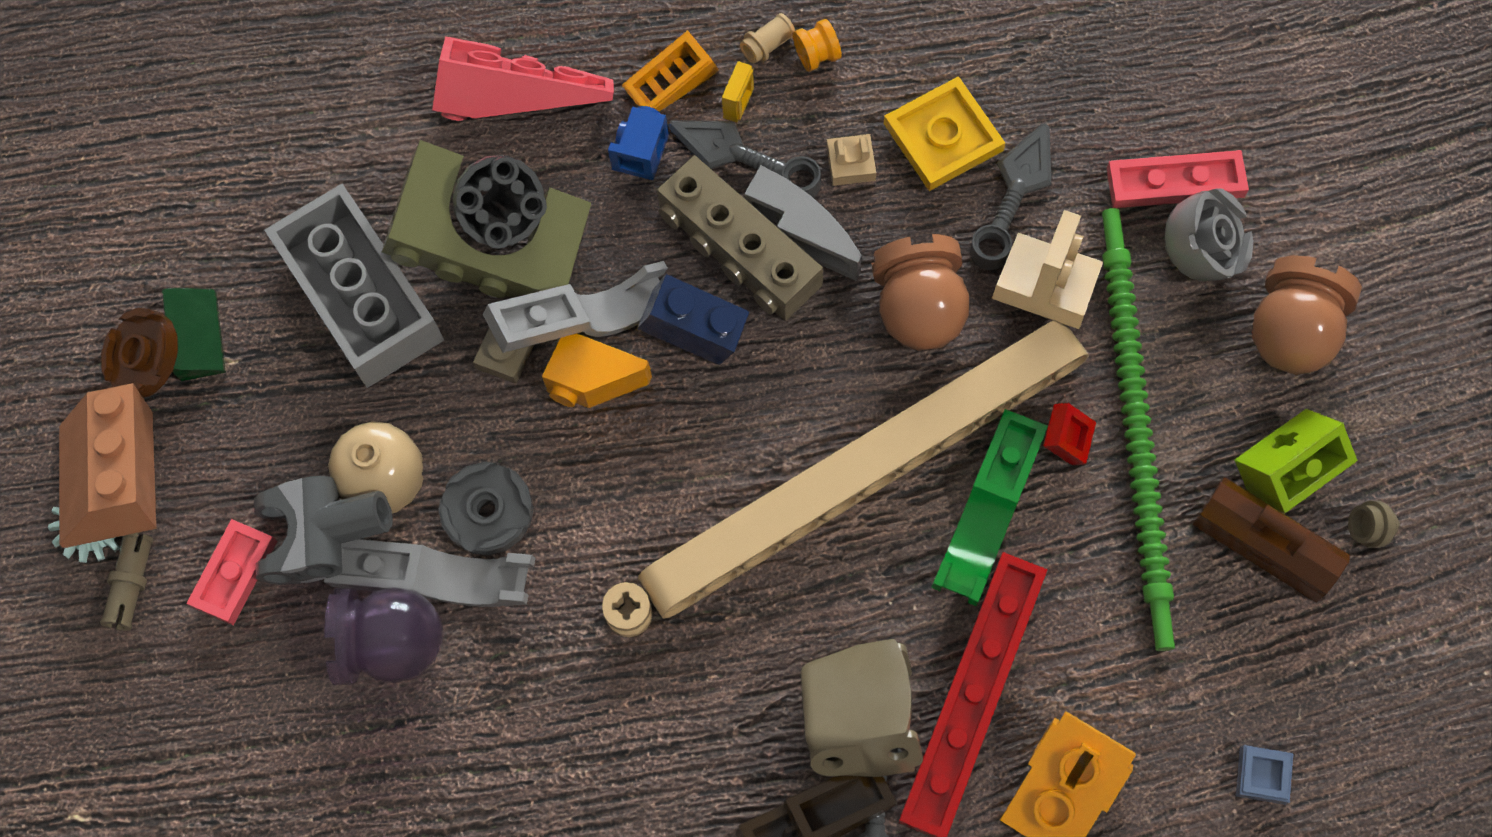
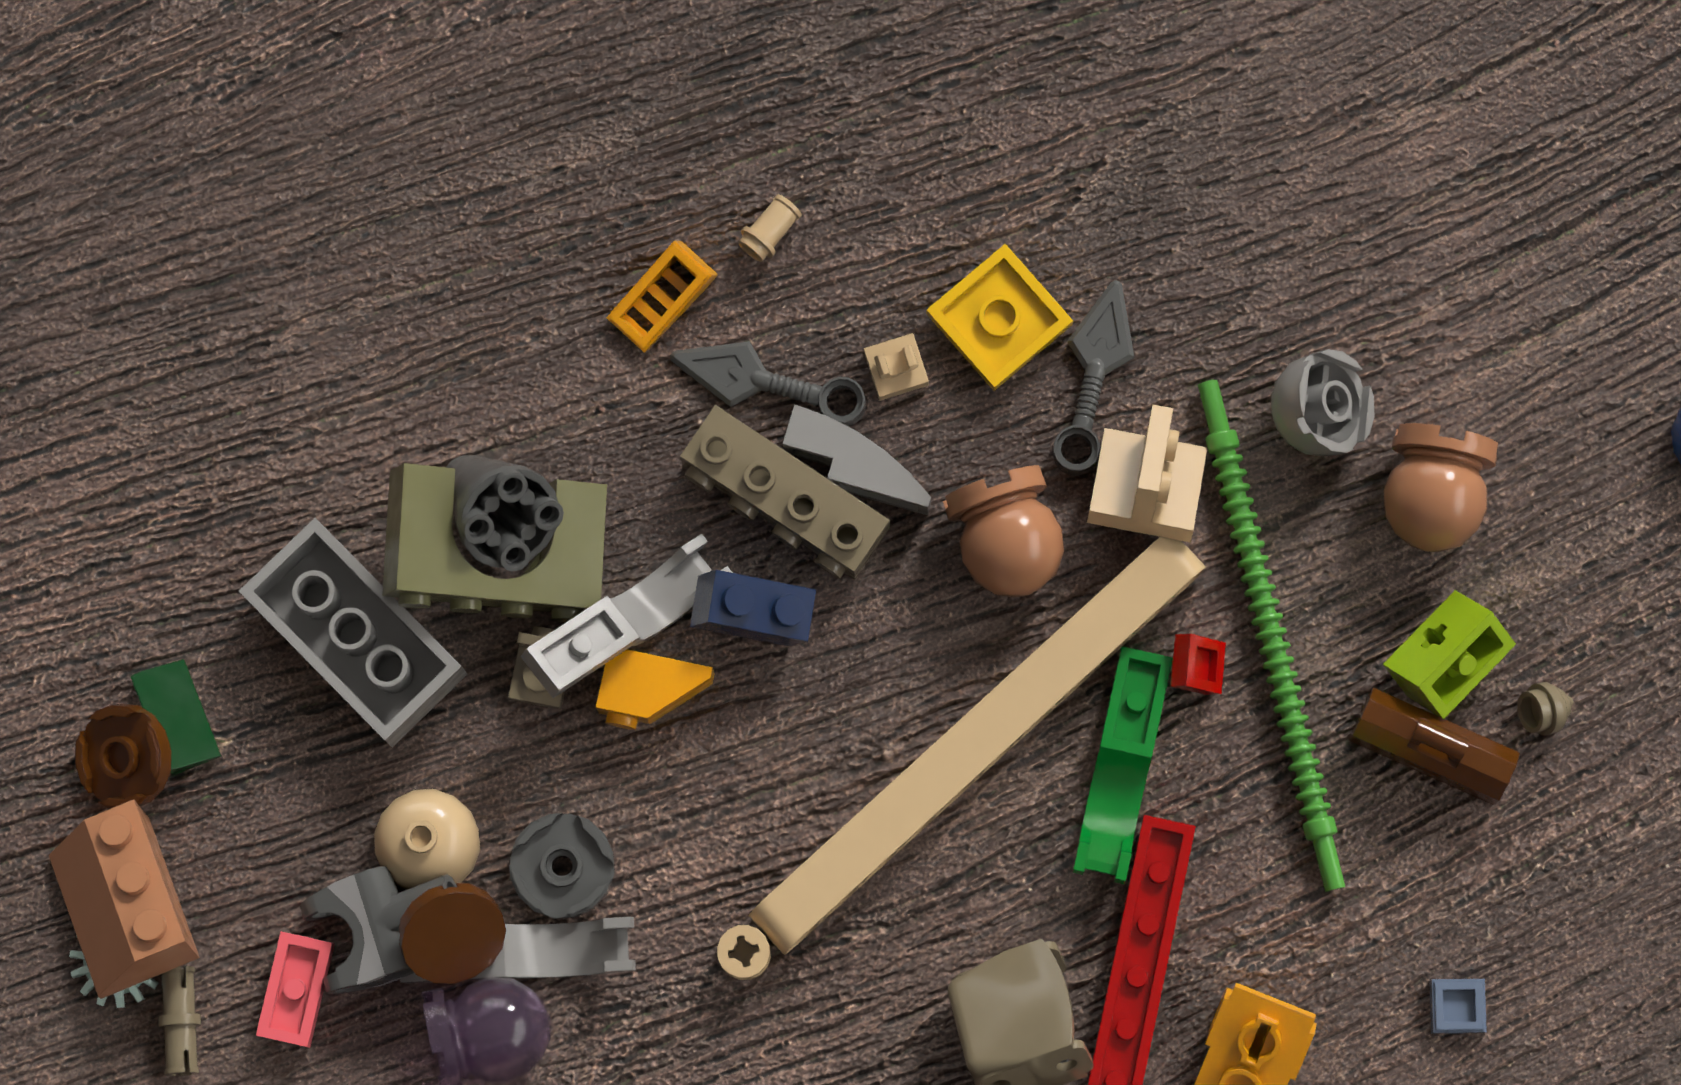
camera: 10 degrees left, 10 degrees up
coral wedge [432,36,614,121] -> none
blue brick [608,106,669,180] -> none
yellow tile [722,61,754,123] -> none
light orange wheel [793,19,842,72] -> none
coral plate [1106,150,1249,208] -> none
none -> reddish brown tile [398,883,506,984]

